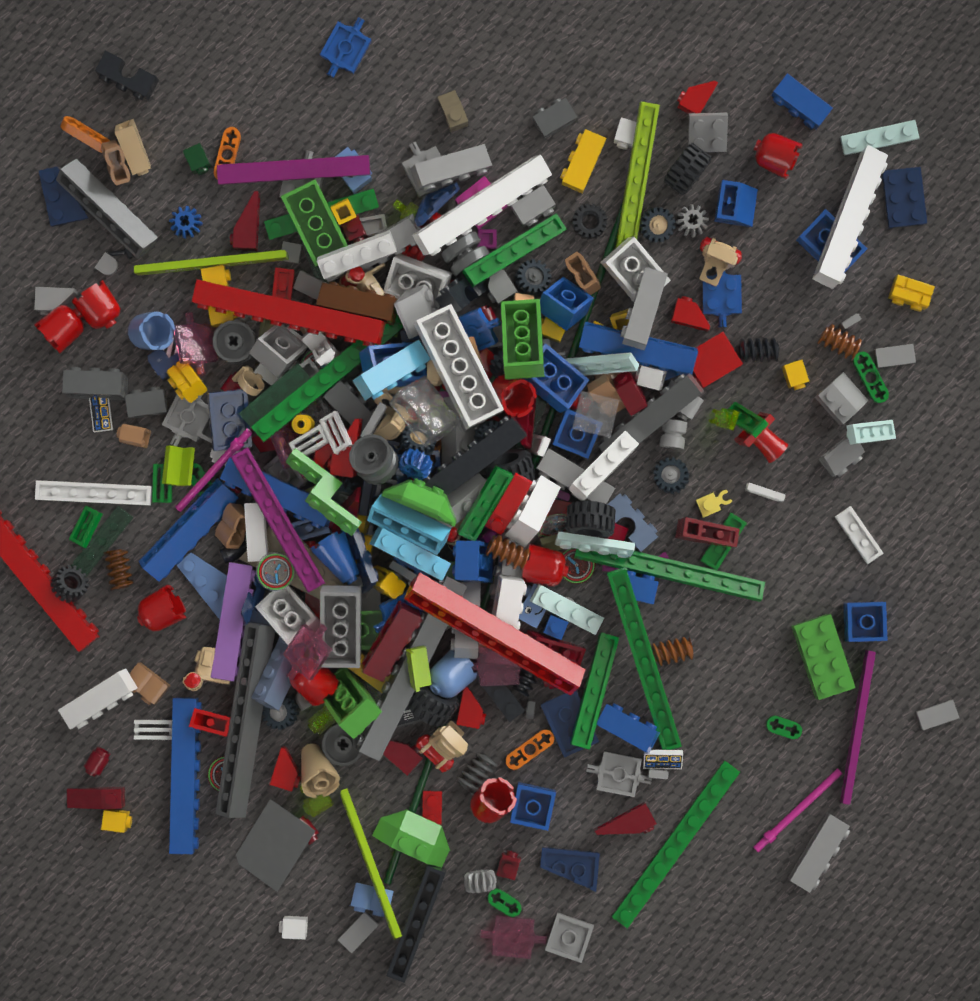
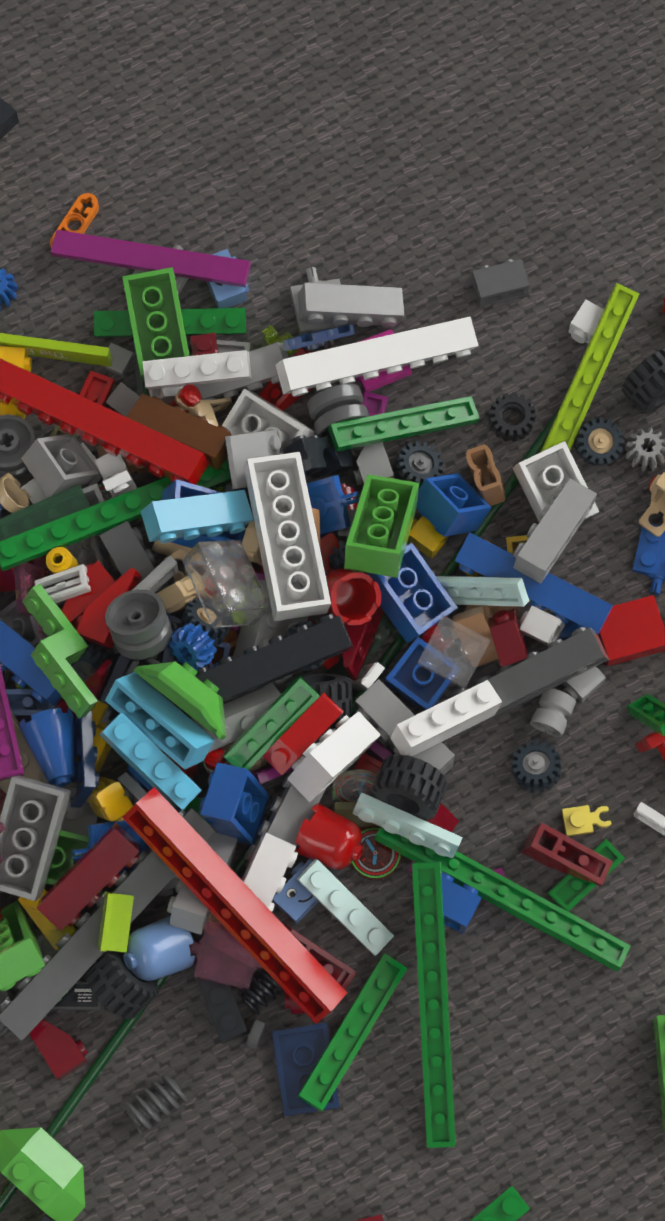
camera: 15 degrees right, 15 degrees down
dark green brick [183,143,212,175] -> none
dark red slope [230,191,260,251] -> none
white tile [319,411,353,455] -> none
blue plate [320,17,372,78] -> none
yellow brick [331,198,356,225] -> none
tan piece [415,721,468,773] -> none
red plate [422,790,442,825] -> none
dark tan slope [437,90,468,132] -> none
red slope [457,686,486,729] -> none
red cylinder [470,777,517,823] -> none
dark orange piece [485,535,530,570] -> none
orange beam [506,729,554,770] -> none
blue brick [510,782,556,831] -> none
light grey brick [511,185,556,227] -> none
blue brick [543,615,569,640] -> none
yellow brick [560,129,606,194] -> none
light grey plate [586,751,652,797] -> none
blue brick [596,703,660,753] -> none
sand blue arch [608,494,658,552] -> none
tile [643,750,683,769] -> none
light grey tile [647,768,669,779] -> none
dark orange piece [652,636,693,666] -> none
red slope [671,296,710,332] -> none
clear neon green plate [709,408,739,431] -> none
green beam [766,715,802,739] -> none

